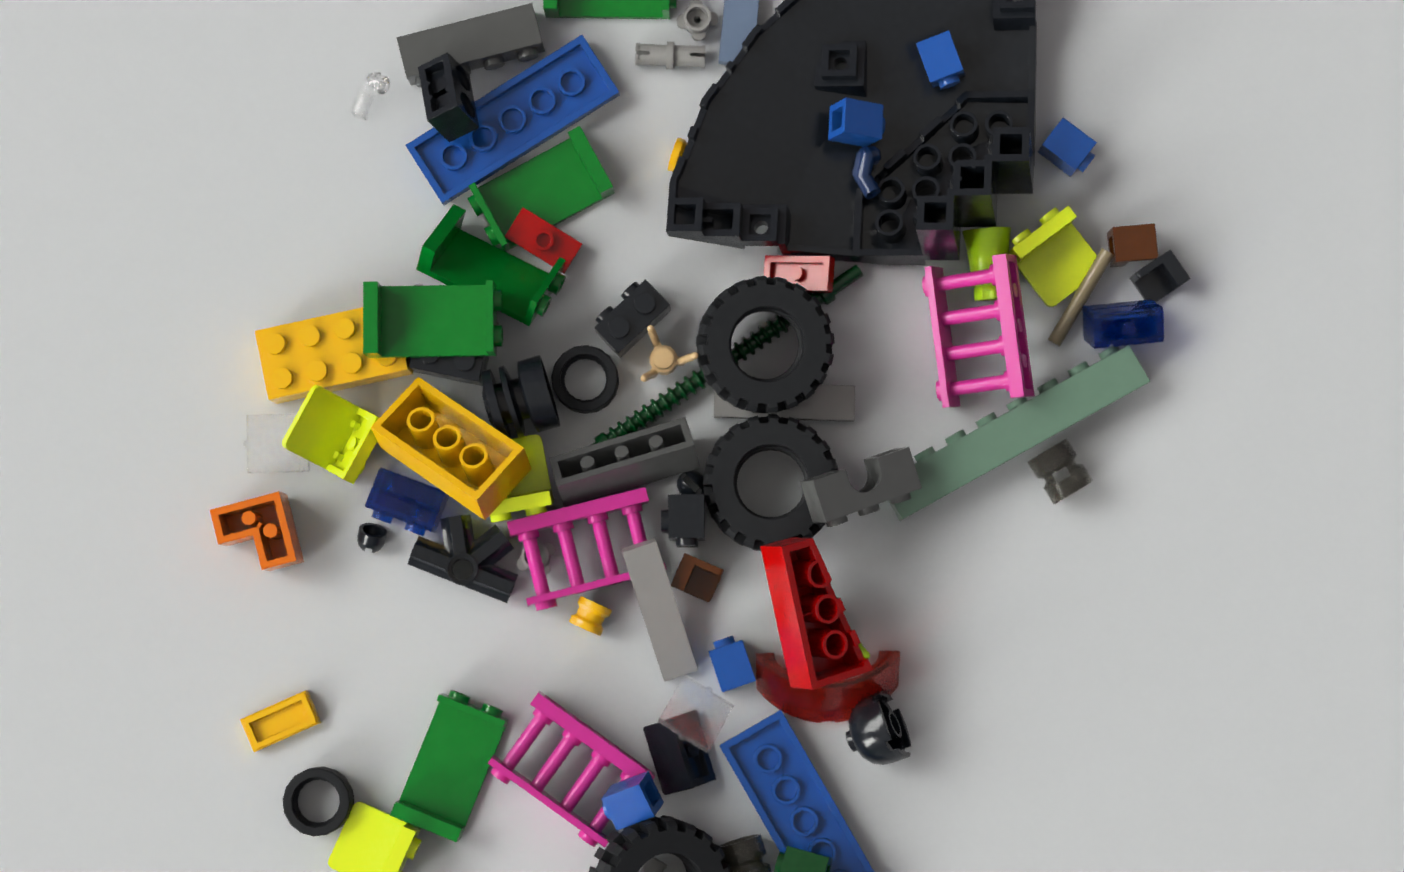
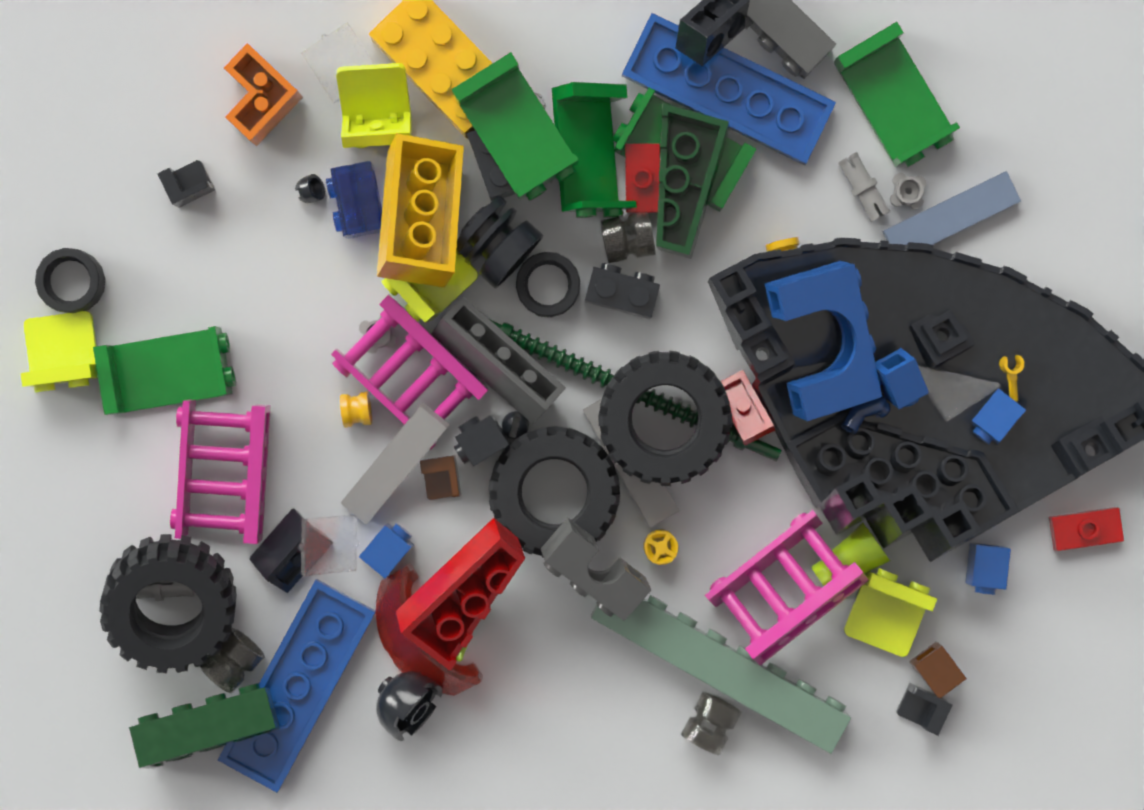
camera: 50 degrees right, 5 degrees up
yellow tile [240,690,321,752] -> none
black piece [408,515,518,603] -> none
blue brick [601,771,664,830] -> none
tan plant [640,325,699,382] -> none
dark tan bar [1048,248,1114,346] -> none
clear blue brick [1082,299,1164,349] -> none
none -> black panel [157,160,215,208]
none -> clear smoke wheel [600,211,656,264]
none -> yellow wheel [643,529,678,565]
none -> dark green wedge [656,103,730,259]
none -> blue arch [765,261,882,421]
none -> clear tile [919,366,1001,422]
none -> yellow hand [999,355,1025,402]
none -> red plate [1049,507,1124,551]

